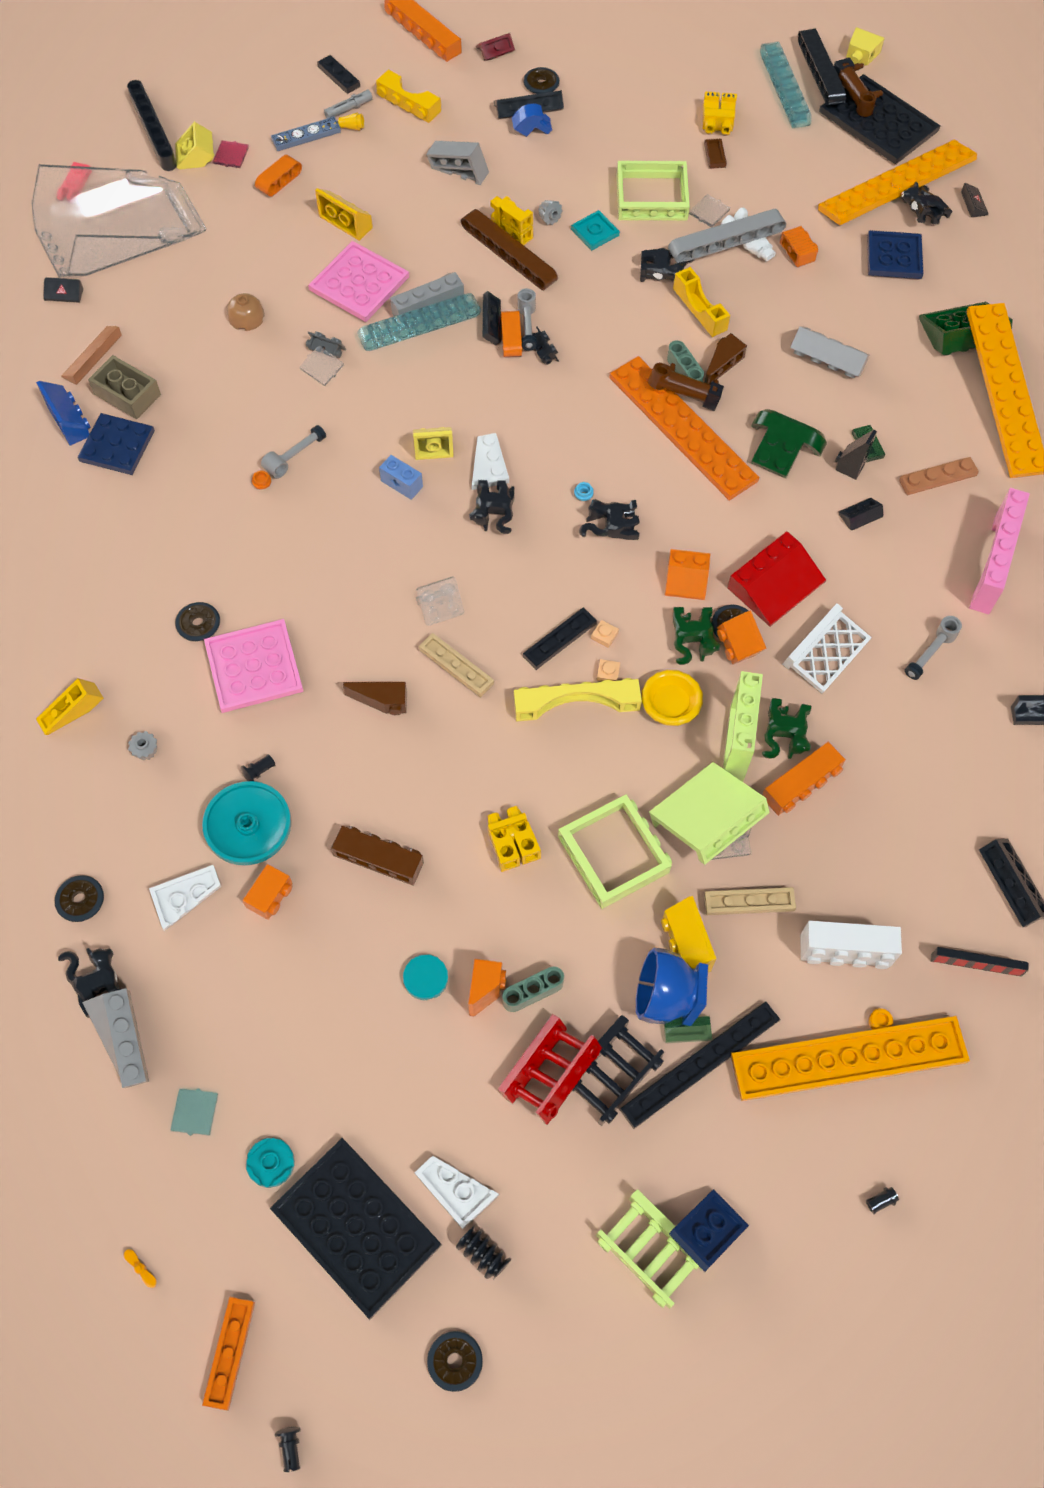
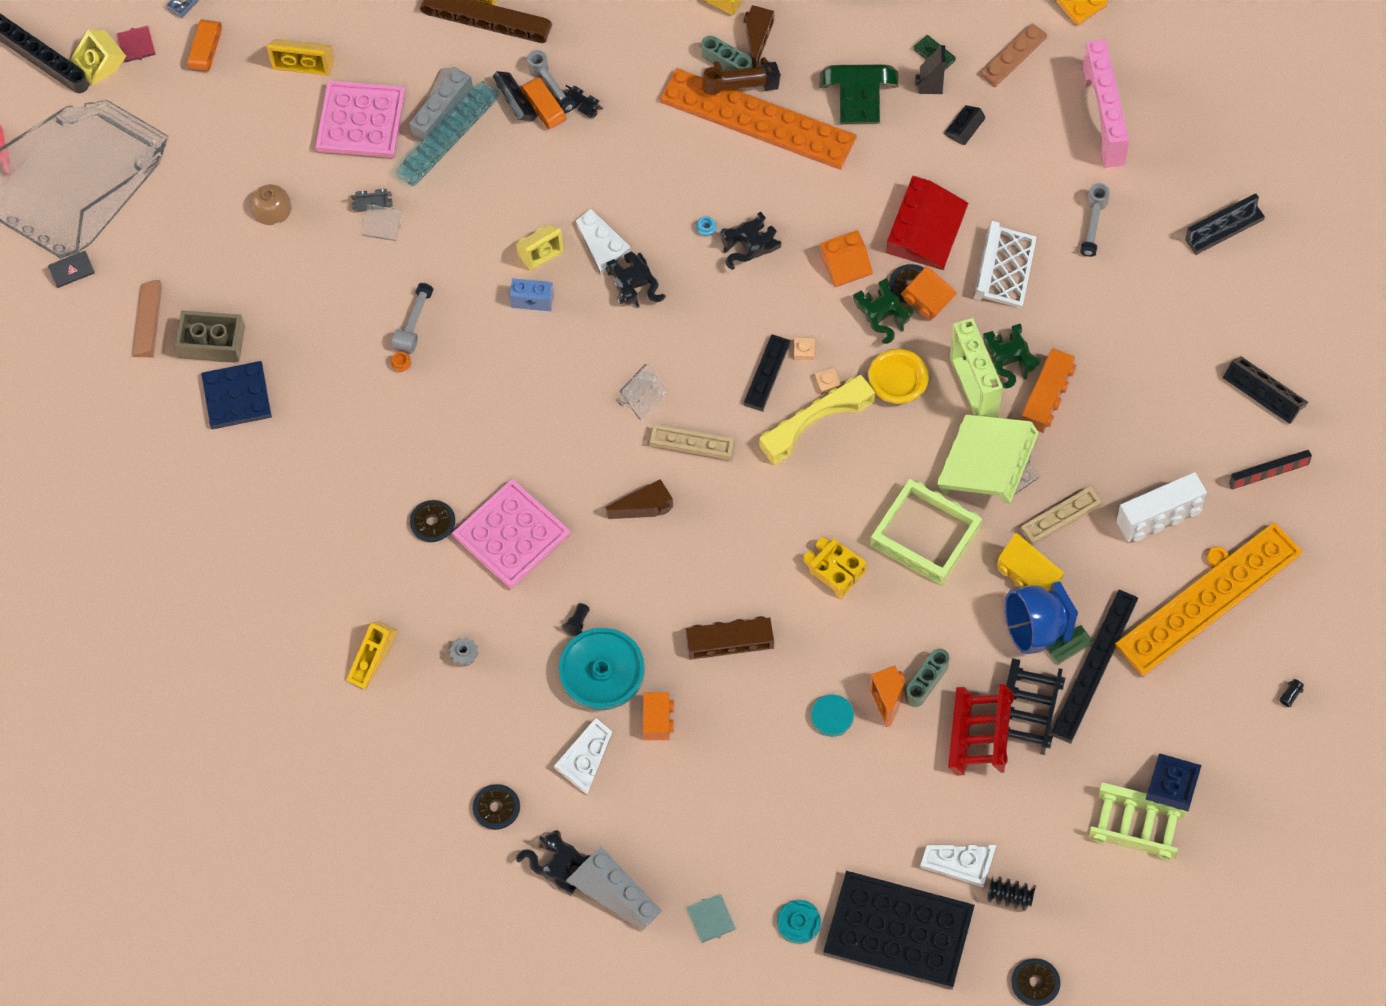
camera: 25 degrees left, 0 degrees up
blue slope [36,381,91,446] -> none

